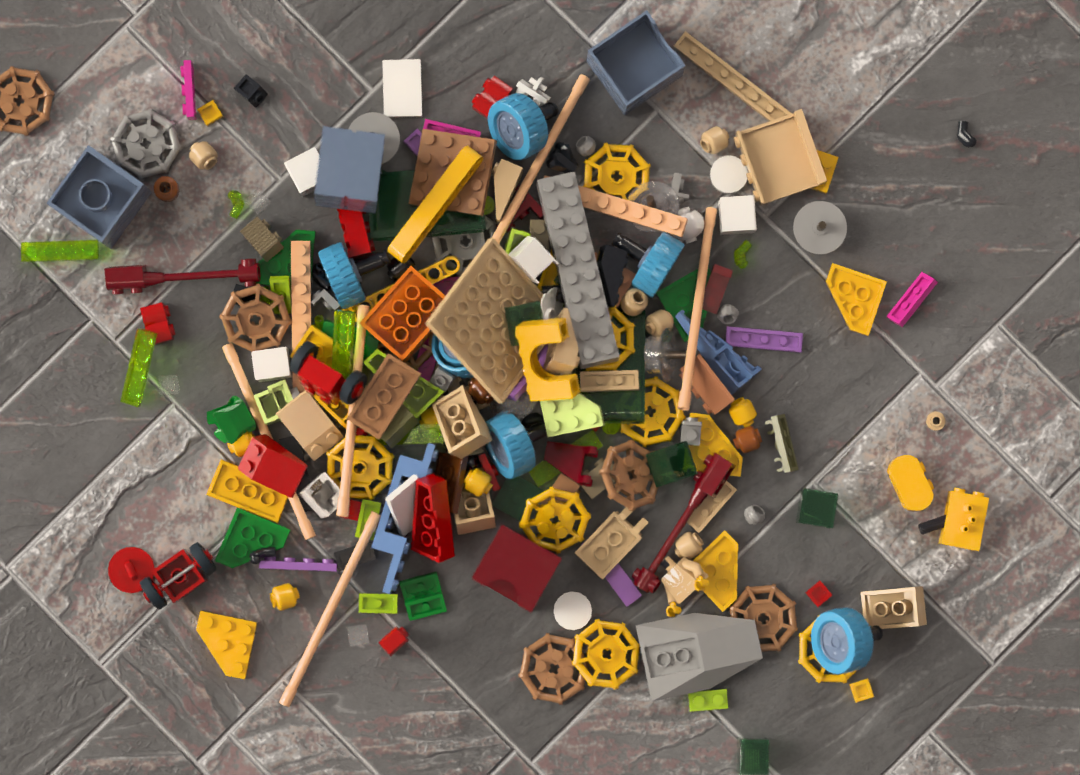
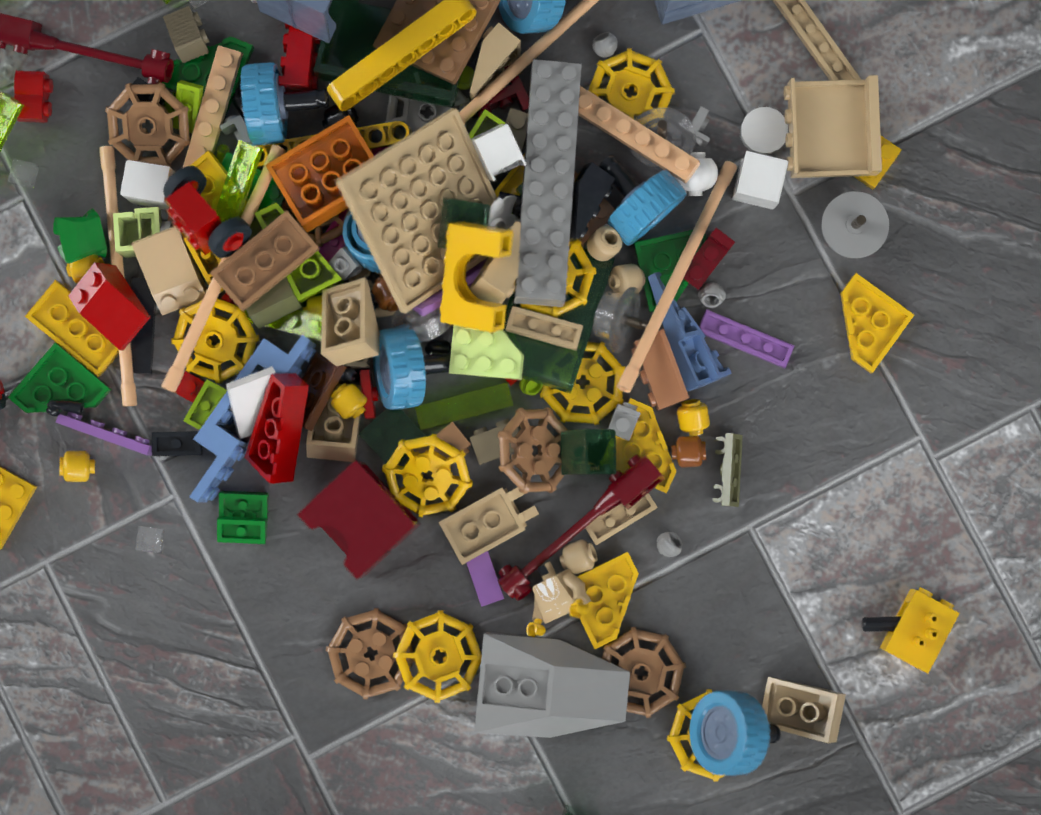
camera: 20 degrees right, 0 degrees up
light nougat piece [279,511,381,707] -> none
white piece [298,472,340,519] -> none
lime plate [359,593,398,614] -> none
red brick [378,626,410,656] -> none
dark red flag [544,441,599,487] -> none
black rock [546,142,578,173] -> none
white tile [553,591,592,630] -> none
lime plate [688,689,728,712] -> none
tan head [700,126,729,155] -> none
clear neon green arm [734,240,752,269] -> none
clear green piece [796,488,838,528] -> none
red plate [805,580,832,607] -> none
yellow tile [849,678,874,703] -> none
dark pink plate [886,272,938,327] -> none
yellow brick [887,455,934,511] -> none
tan plate [926,411,946,431] -> none

